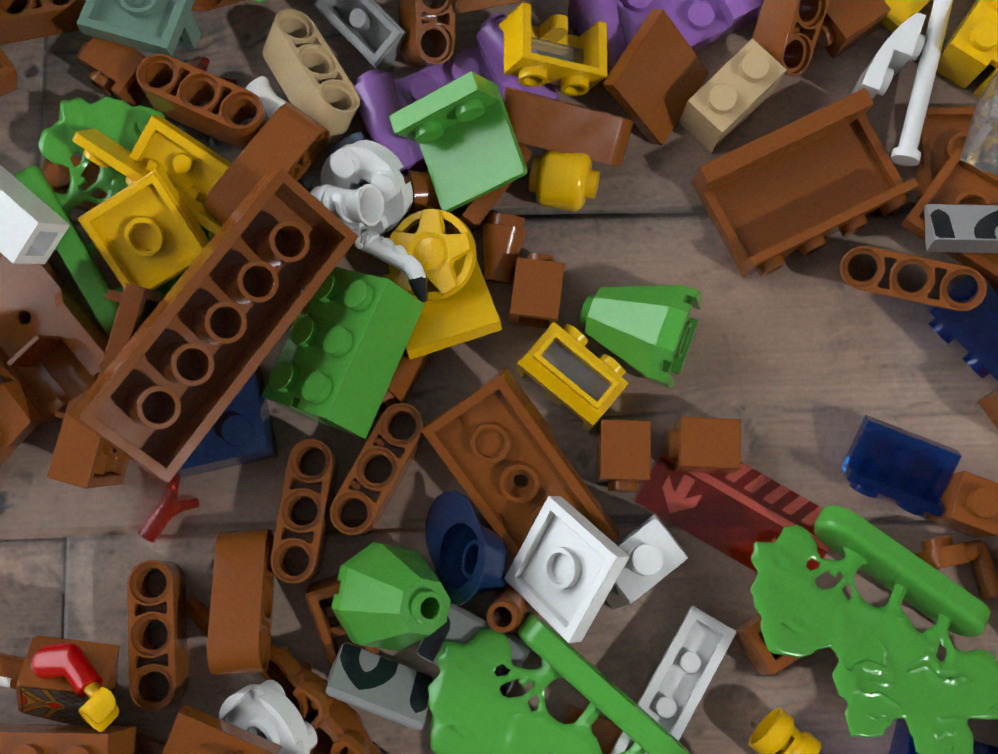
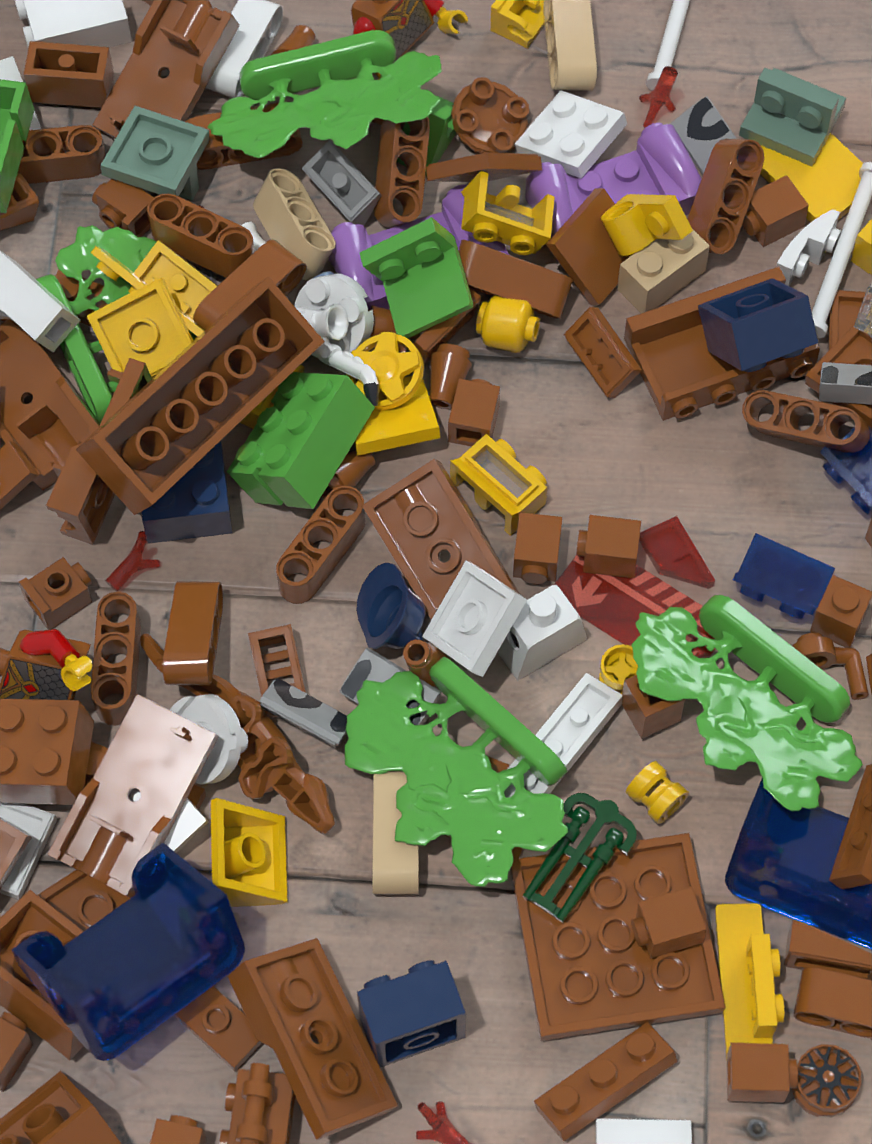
camera: 10 degrees right, 15 degrees down
dark orange beam [271,439,339,584] -> none
bright green cone [331,542,451,651] -> none
bright green cone [580,285,703,389] -> none
none -> dark orange brick [19,557,92,630]
none -> dark orange plate [563,307,642,398]
none -> yellow wheel [598,644,638,694]
none -> yellow plate [601,194,693,256]
none -> clear red tile [639,516,715,589]
none -> dark blue brick [698,278,818,372]

